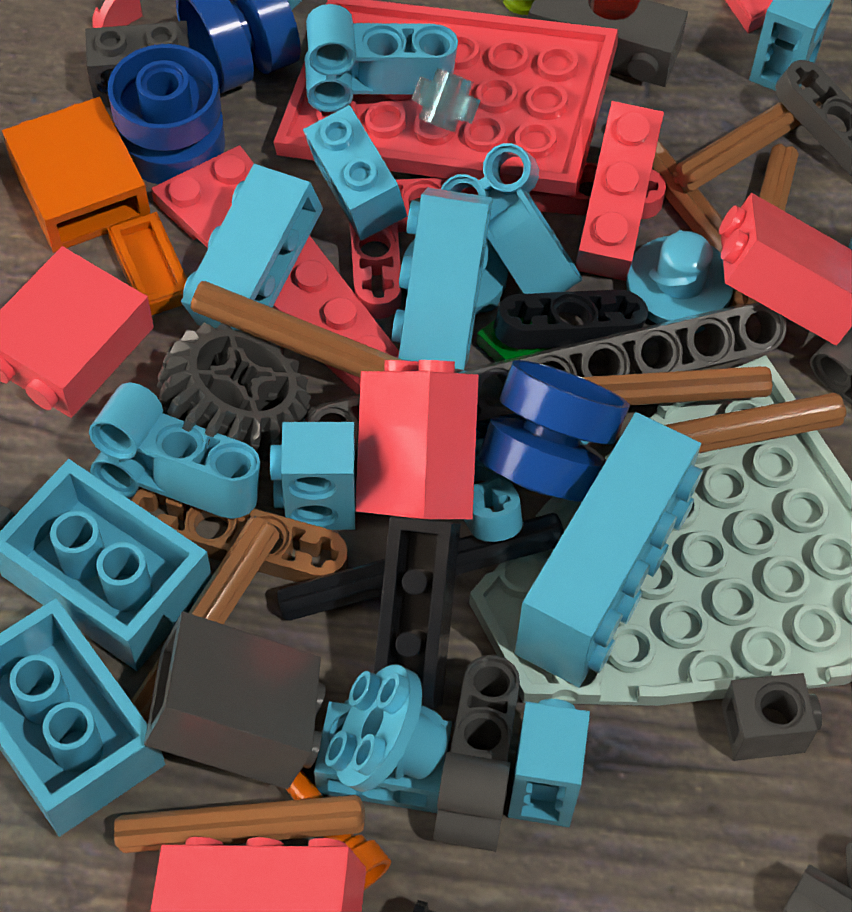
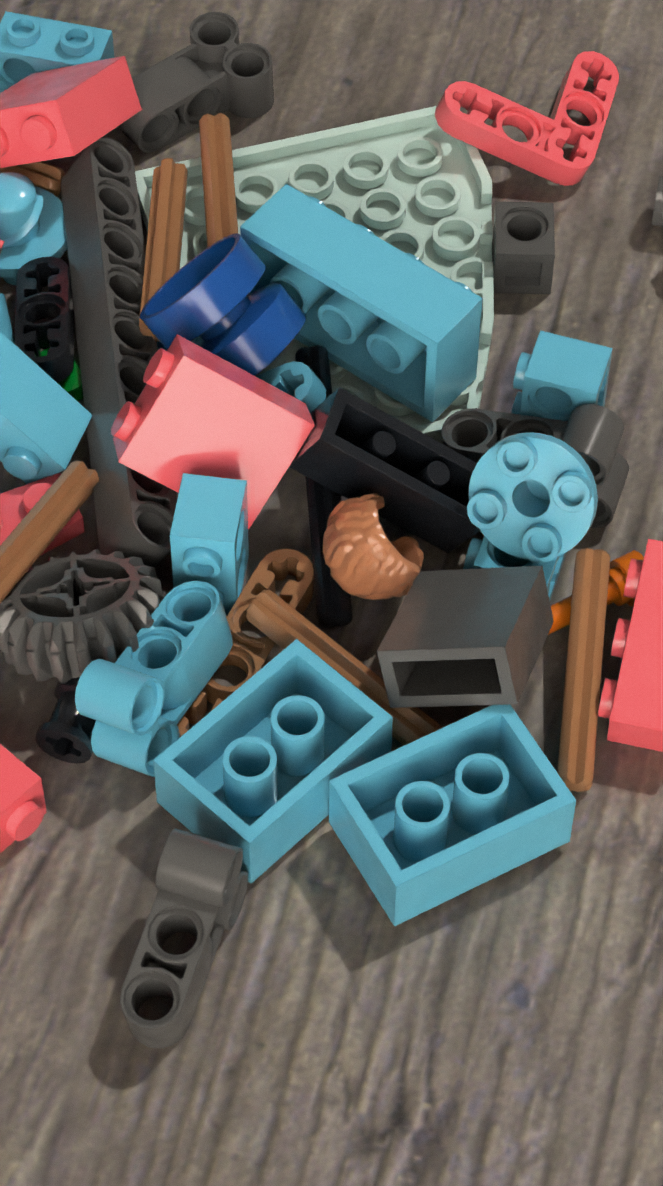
camera: 80 degrees left, 5 degrees down
none -> nougat hair [322,493,424,600]

